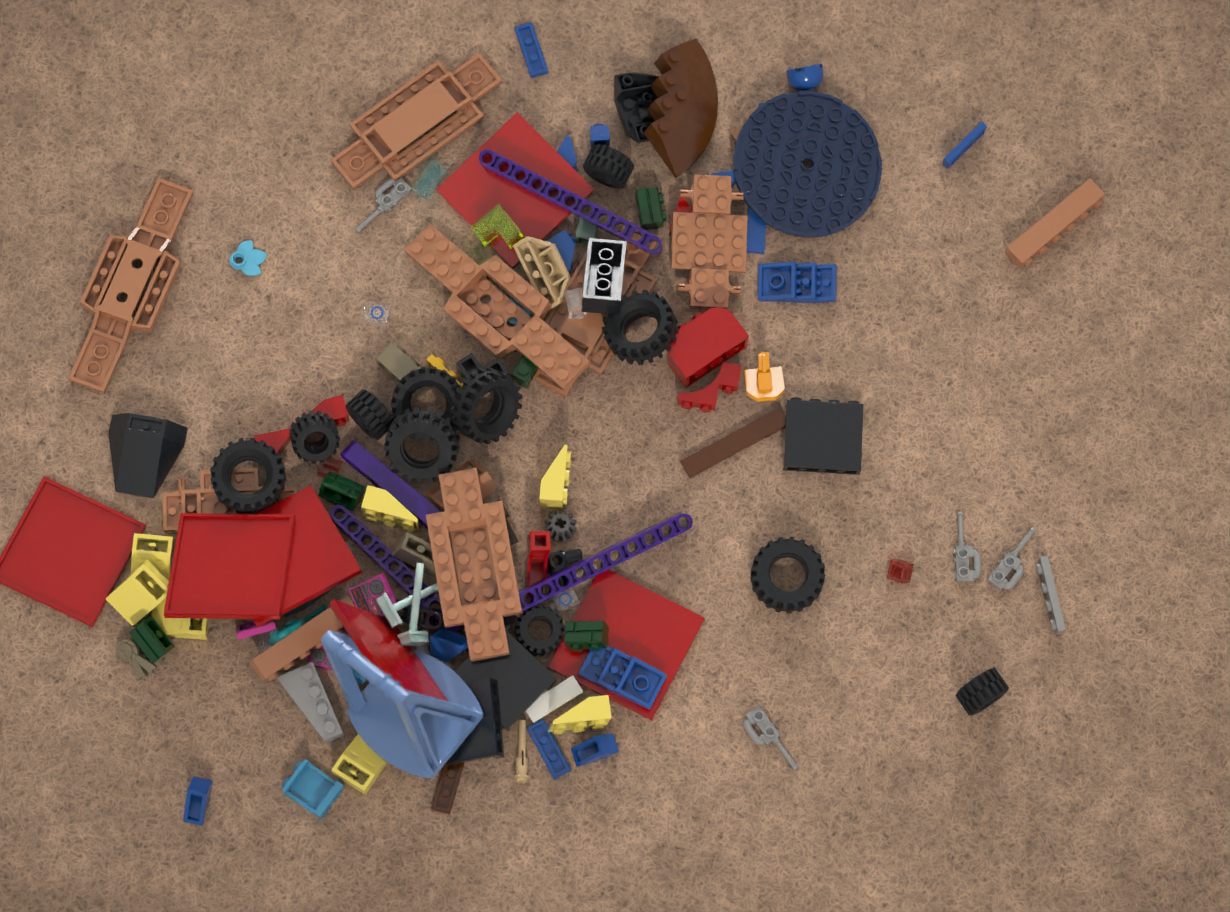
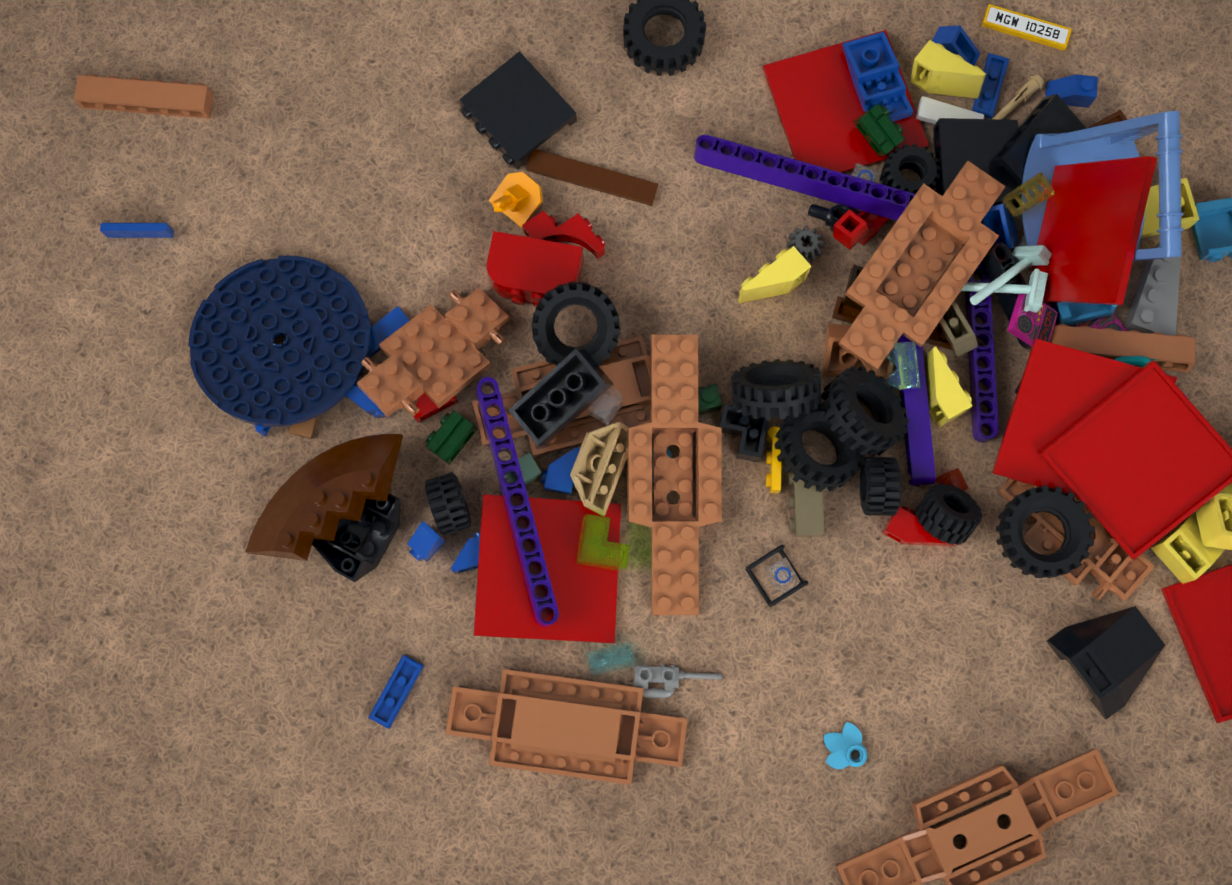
camera: 130 degrees left, 5 degrees up
red slope [254,428,291,455] -> none
dark green brick [318,471,365,511] -> none
blue slope [758,262,837,303] -> none
blue cylinder [786,64,824,91] -> none
none -> black piece [746,544,808,607]
none -> clear light blue tile [885,342,920,390]
none -> tile [981,4,1072,51]
none -> clear yellow slope [1001,172,1056,217]
none -> blue slope [1045,74,1098,108]

